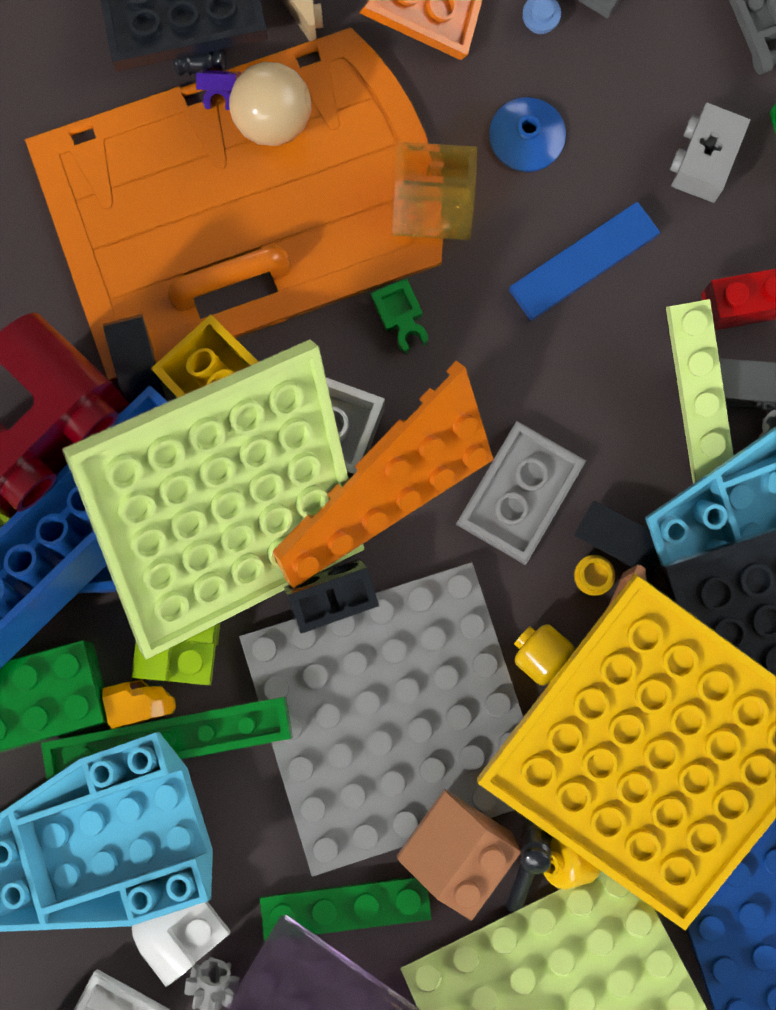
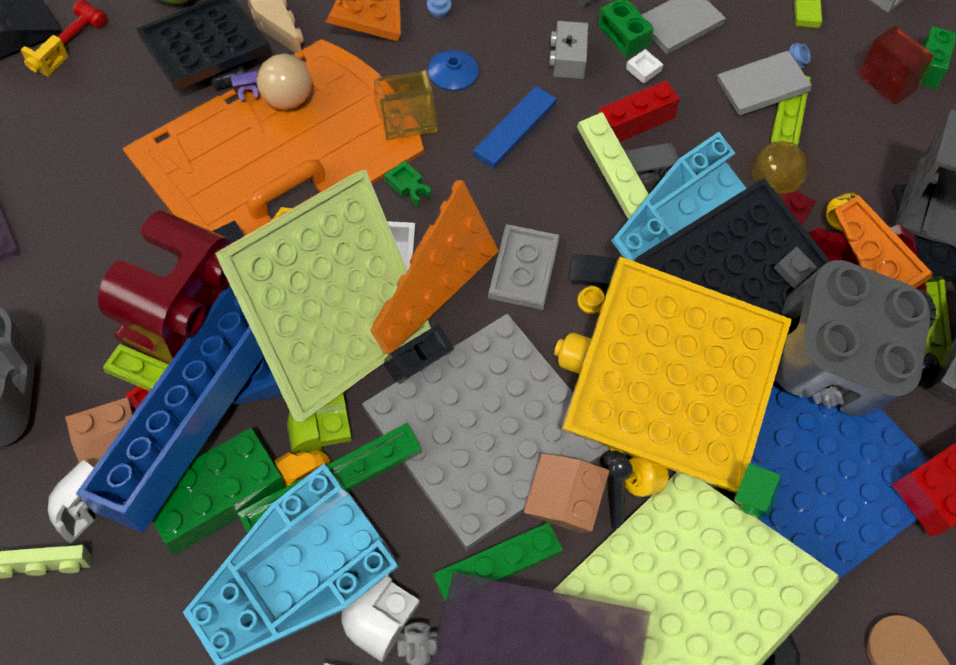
camera: 20 degrees left, 20 degrees down
none -> green brick [735,463,782,520]

